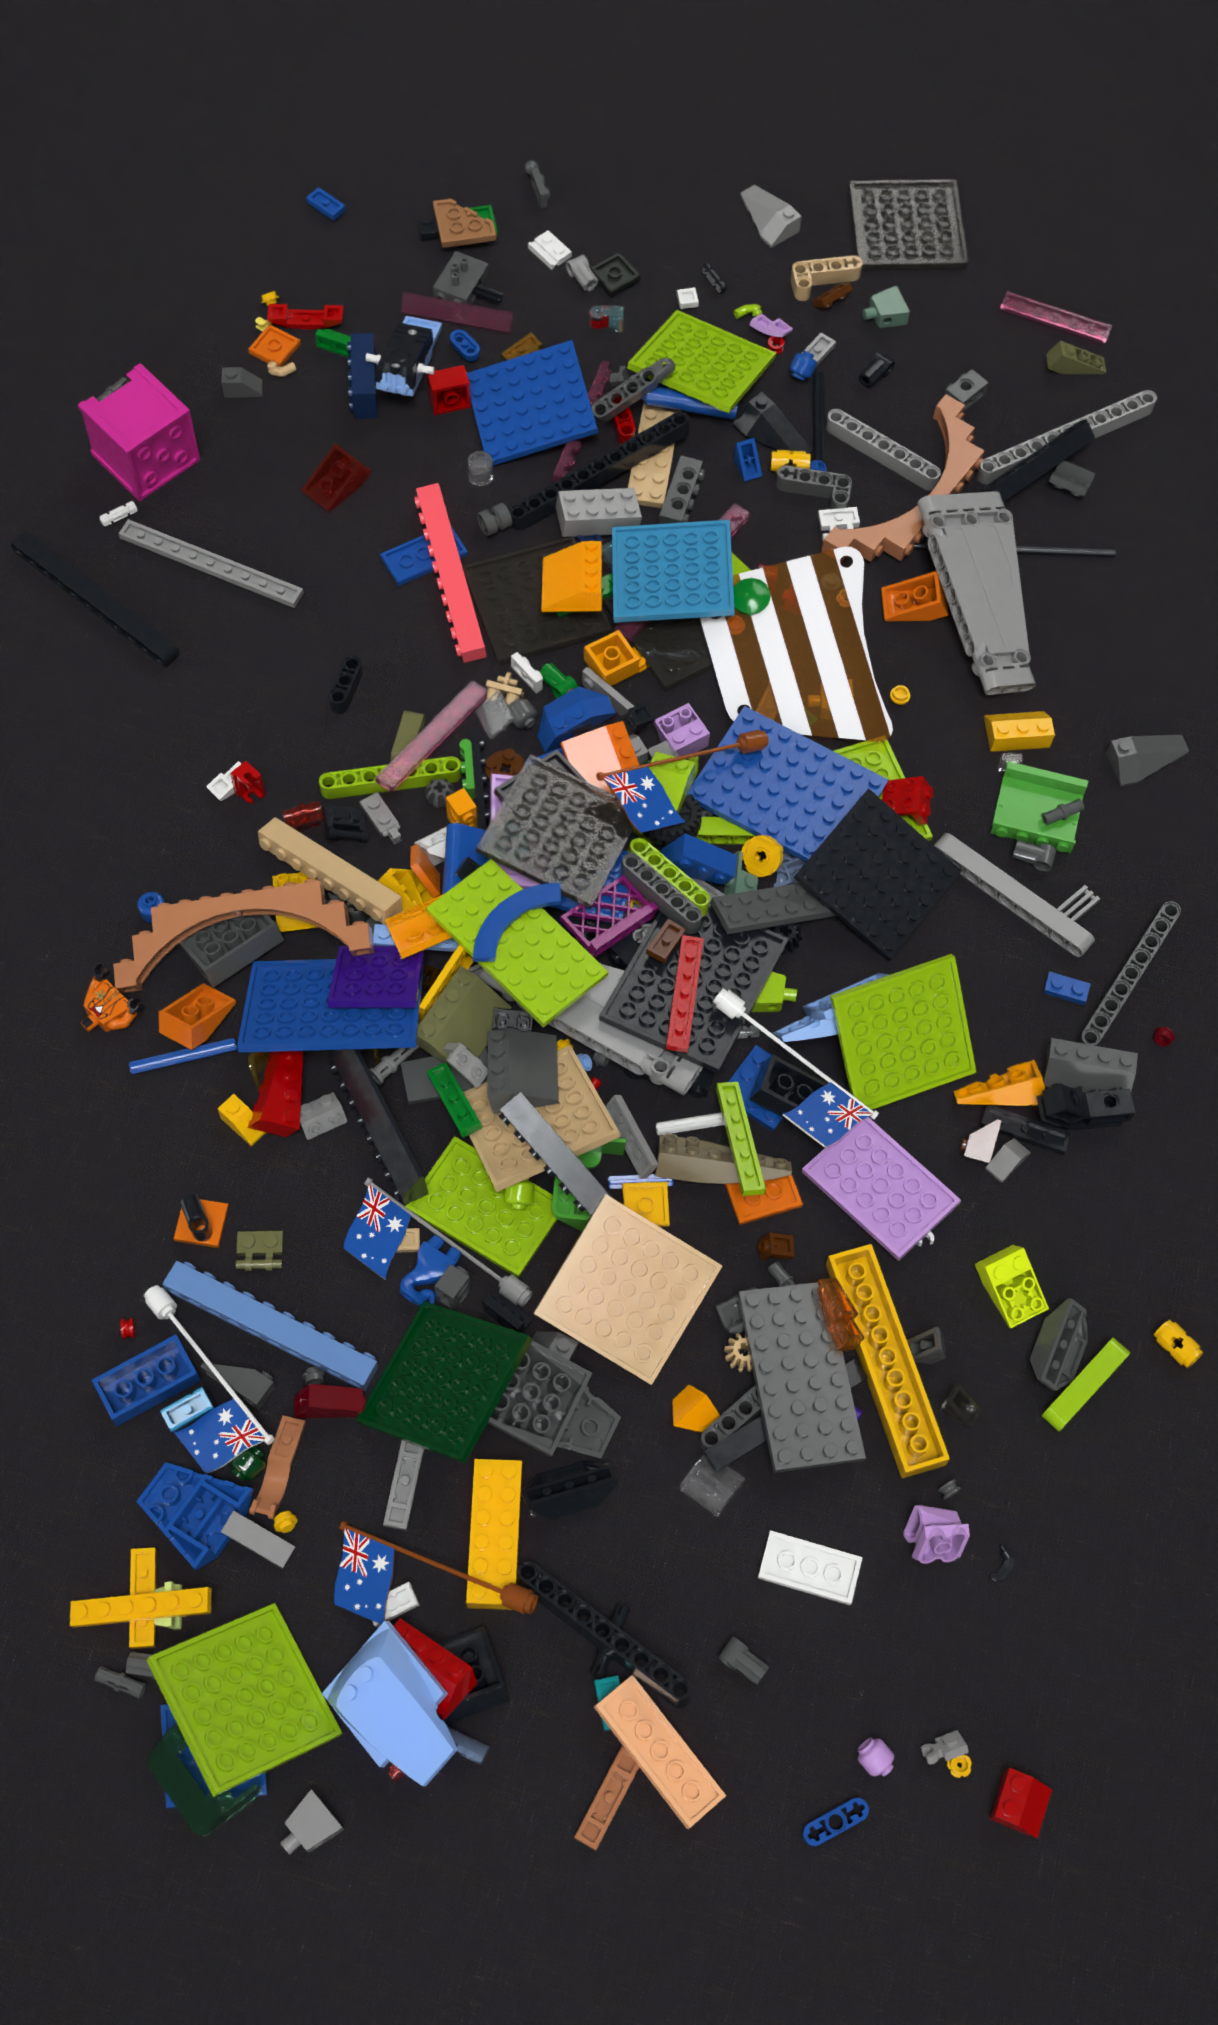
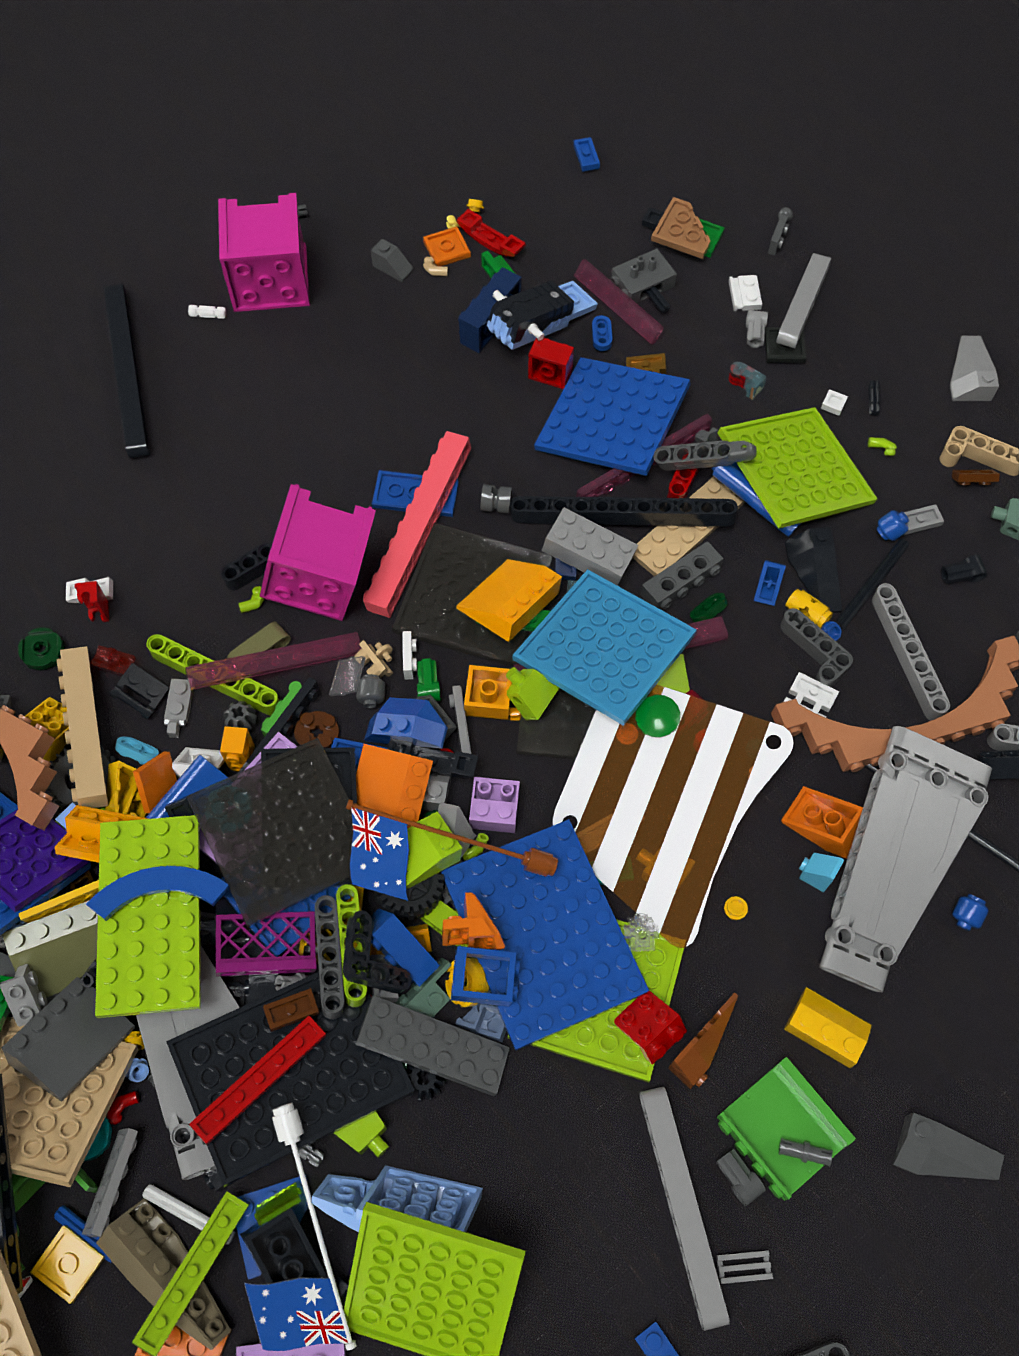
camera: 40 degrees right, 0 degrees up
light grey plate [119,519,304,608] -> none
clear red slope [301,443,372,512] -> none
clear piece [468,451,493,486] -> none
lavender slope [750,314,793,337] -> none
red bush [767,336,785,355] -> none
black plate [793,788,962,961] -> none
clear plate [998,752,1023,771] -> none
none -> dark green plate [18,627,64,670]
none -> medium azure plate [115,736,159,765]
none -> lime arm [239,586,265,613]
none -> clear neon green piece [254,1182,302,1226]
none -> dark pink container [259,484,376,621]
none -> black beam [343,910,412,993]
none -> orange piece [442,892,505,950]
none -> blue window [451,946,520,1007]
none -> lime torso [506,667,559,720]
none -> clear brick [624,913,659,951]
none -> dark orange wedge [668,993,738,1089]
none -> dark green plate [690,593,728,626]
none -> light grey beam [776,253,832,348]
none -> medium azure slope [799,853,844,893]
none -> blue head [952,894,989,931]

